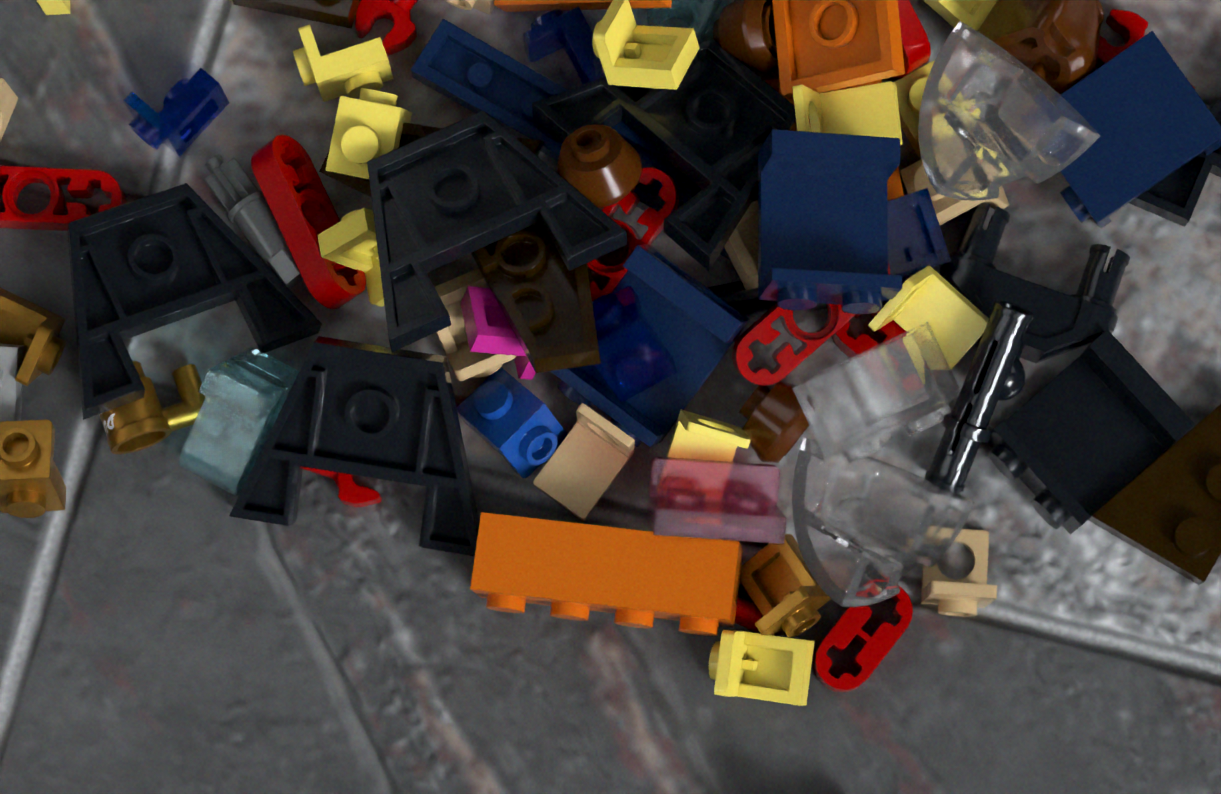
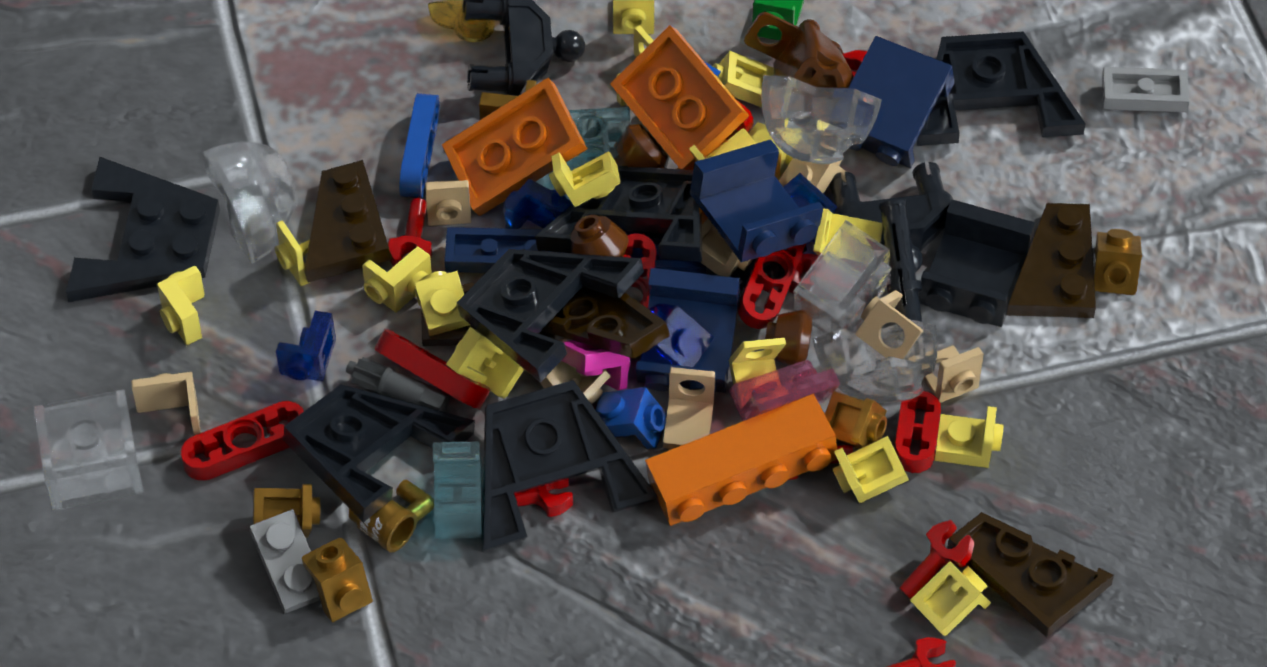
camera: 30 degrees left, 25 degrees down
none -> tan bracket [855,290,923,366]
none -> light yellow bracket [935,406,1004,468]

